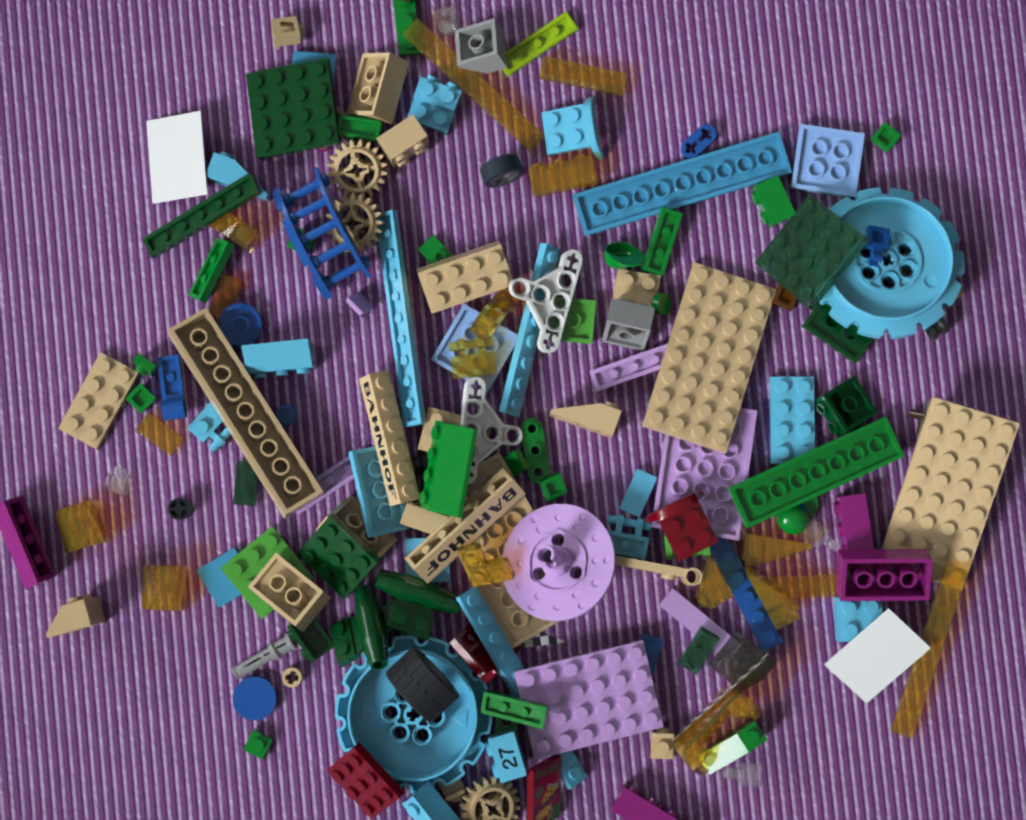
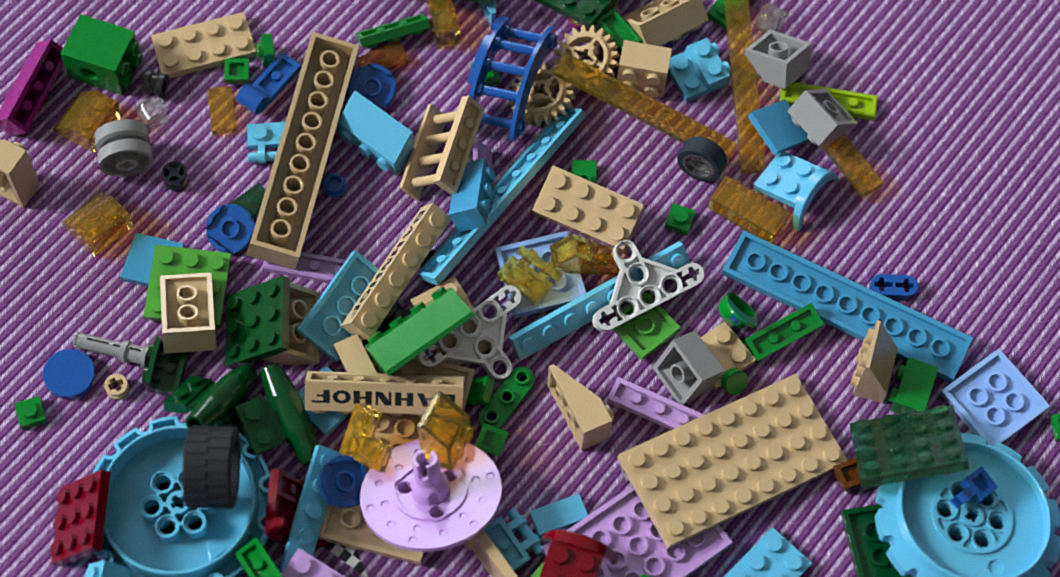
camera: 40 degrees right, 20 degrees down
none -> green brick [61,14,143,96]
none -> light grey wheel [94,119,153,177]
none -> pearl dark grey wheel [142,70,169,98]
none -> blue tile [206,204,256,254]
none -> blue tile [318,456,368,509]
none -> tan fence [399,95,485,200]
none -> clear yellow slope [417,390,473,470]
none -> dark azure brick [449,158,495,232]
none -> clear yellow tile [553,52,737,164]
none -> green plate [664,203,696,236]
none -> dark azure tile [748,99,810,155]
none -> light grey slope [787,89,858,146]
none -> tan slope [850,320,898,403]

